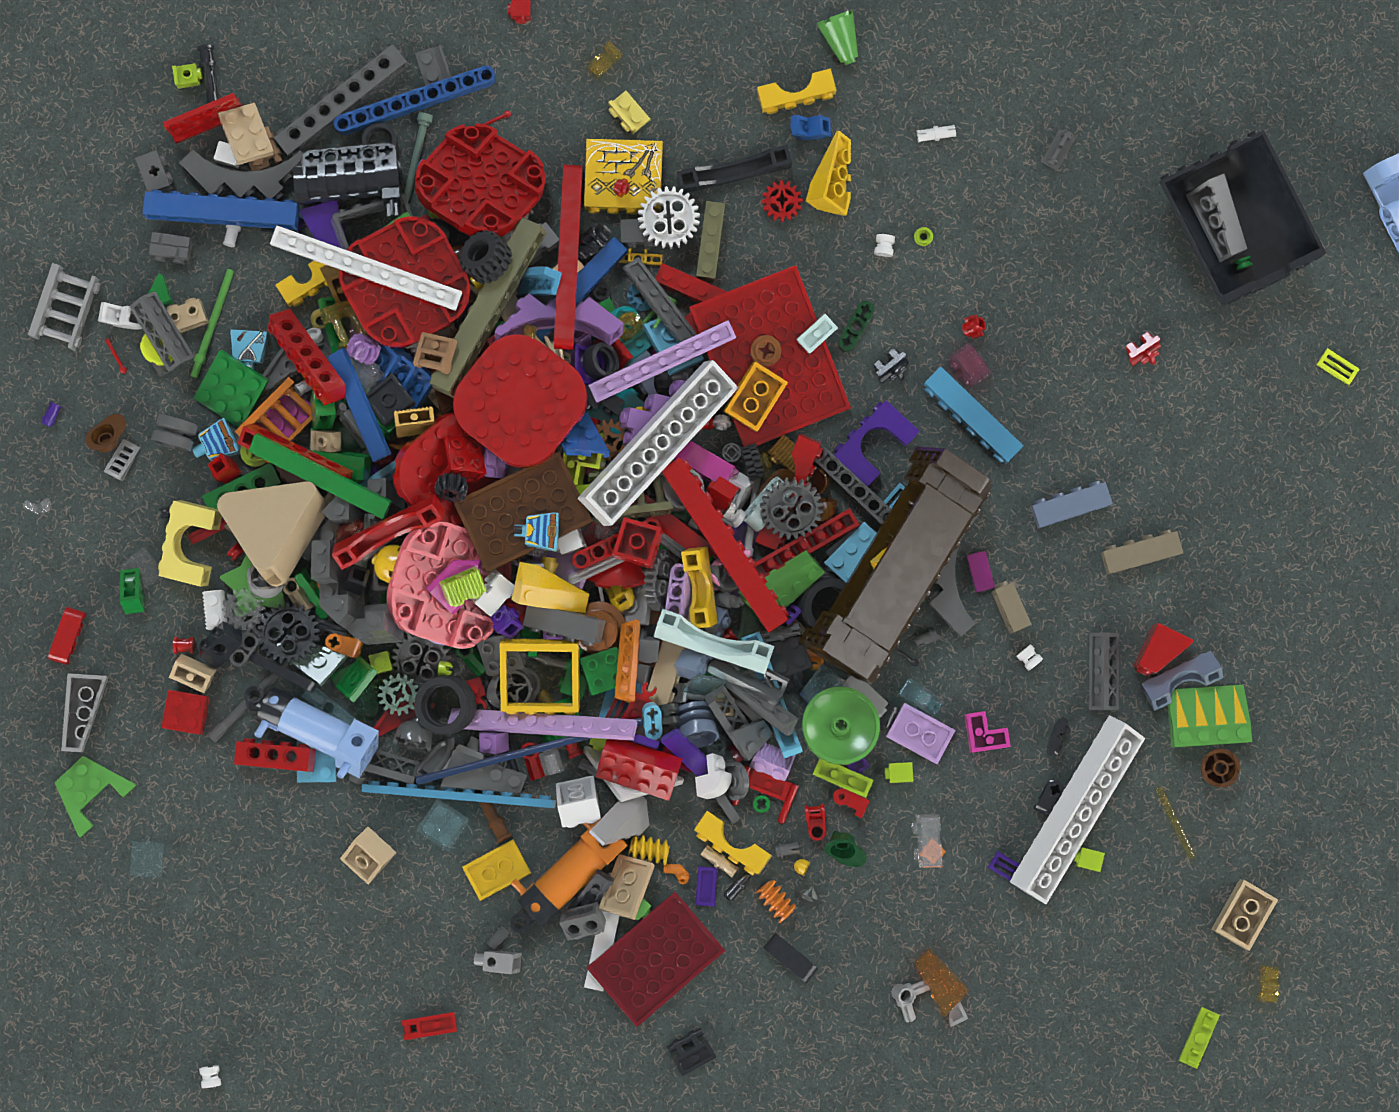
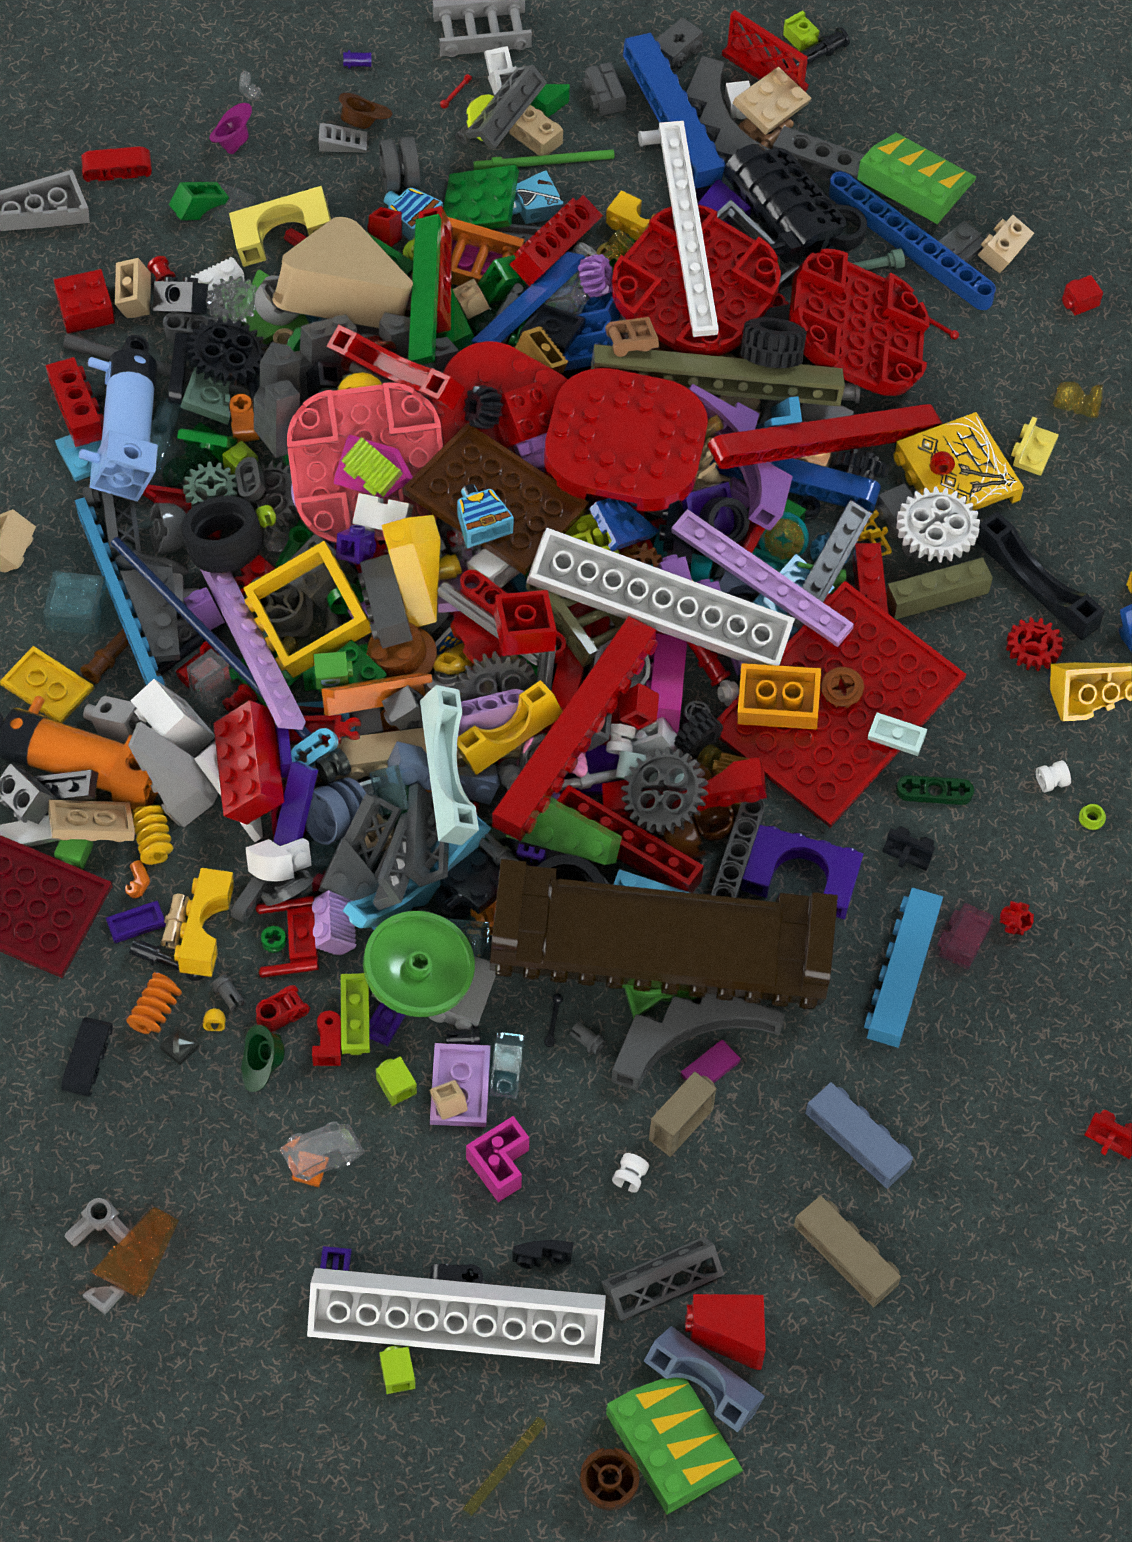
camera: 60 degrees right, 25 degrees down
none -> light grey torso [83,696,147,744]
none -> magenta piece [209,103,252,154]
none -> dark grey plate [235,457,265,502]
none -> bright green brick [314,651,353,689]
none -> tan slope [429,1080,468,1120]
none -> bright green slope [857,132,976,224]
none -> tan brick [978,215,1034,273]

